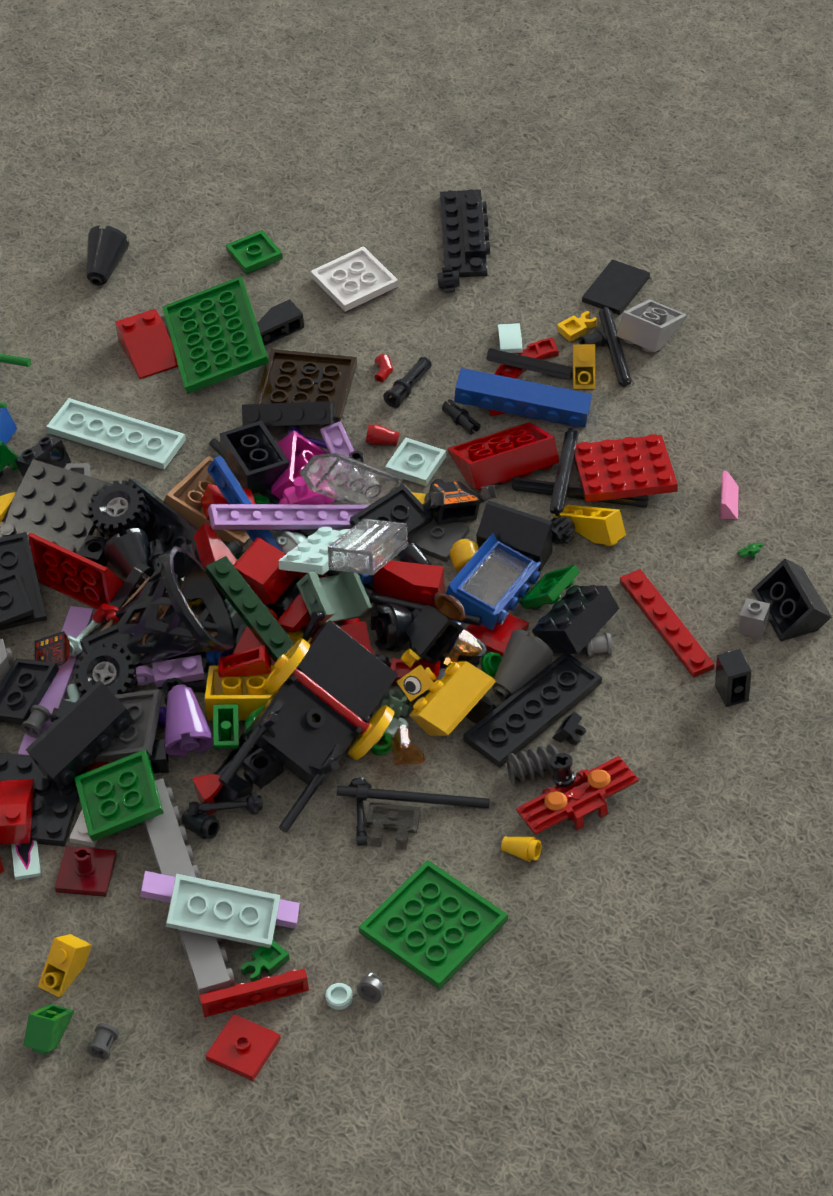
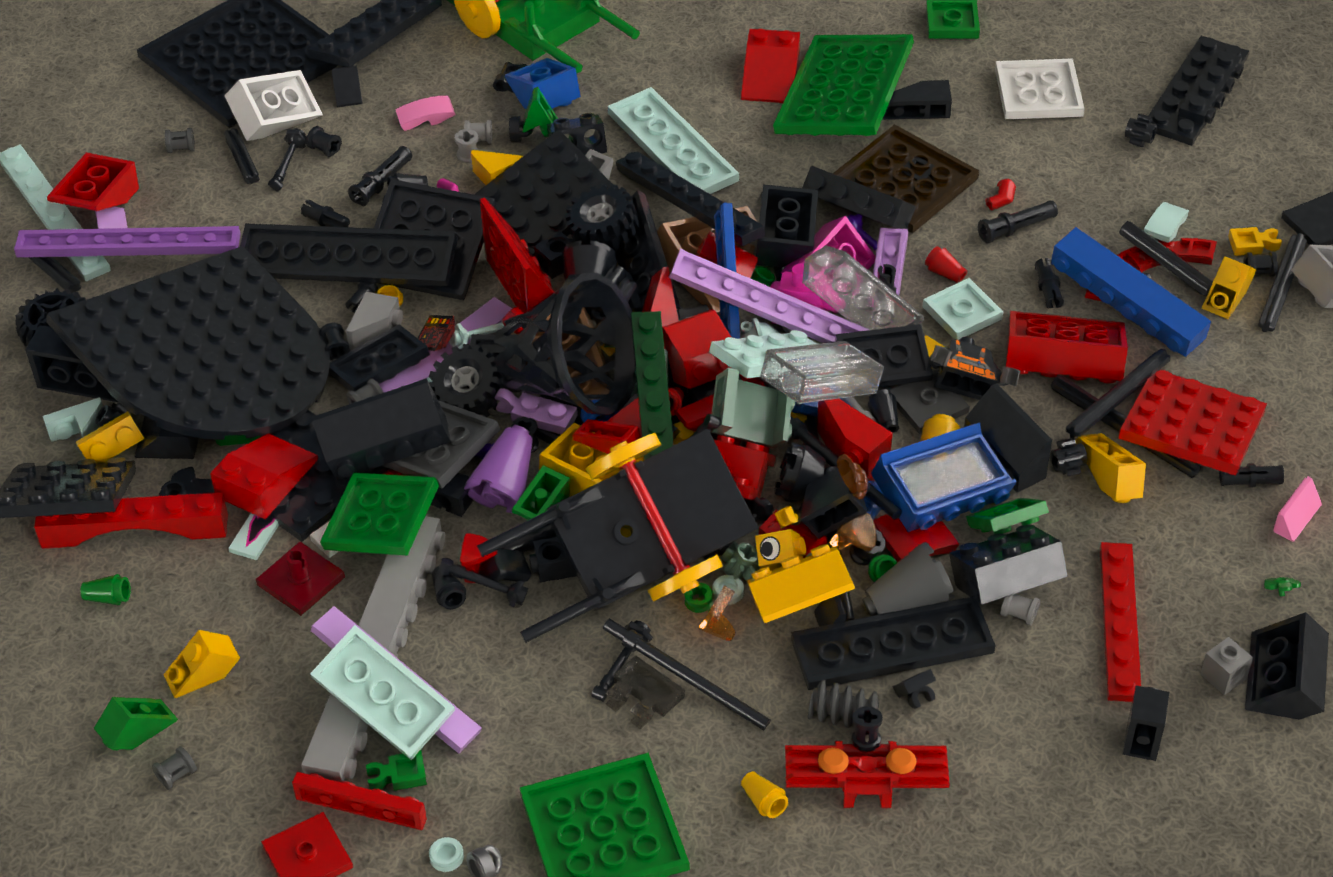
camera: 30 degrees right, 0 degrees up
none -> black plate [616,151,765,246]
none -> black pin [1219,463,1284,487]

